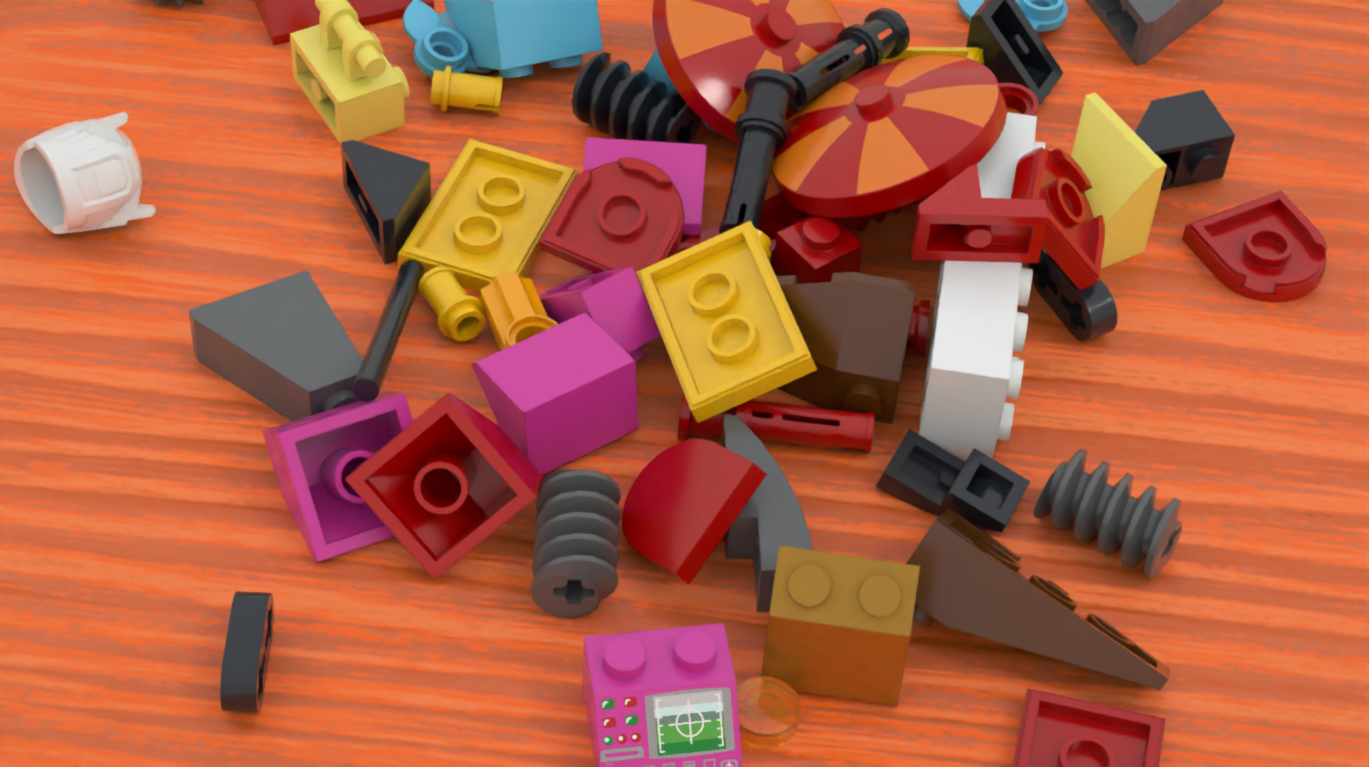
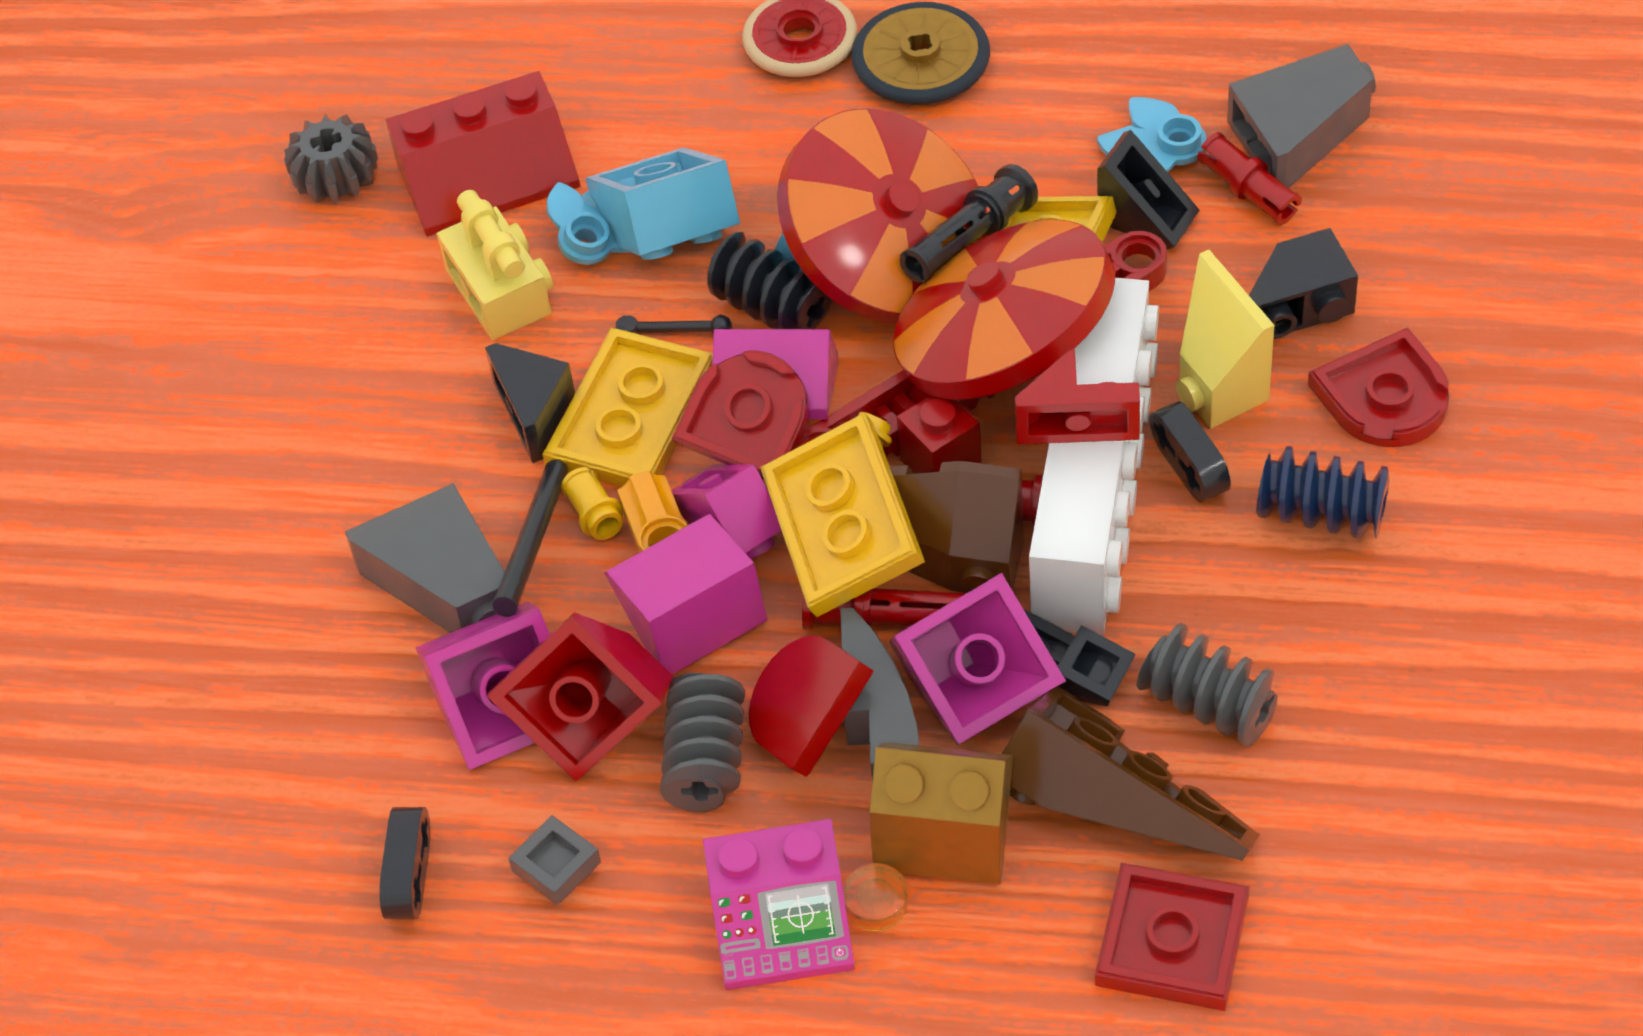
camera: 10 degrees right, 5 degrees up
white helmet [14,112,156,234] -> none
yellow pin [430,65,503,114] -> none
black pin [719,69,798,234] -> none
red tile [1011,147,1105,291] -> none
none -> dark grey plate [508,815,601,905]
none -> black hinge [615,315,732,334]
none -> dark pink slope [889,573,1066,745]
none -> red pin [1197,132,1302,225]
none -> dark blue piece [1256,445,1390,539]

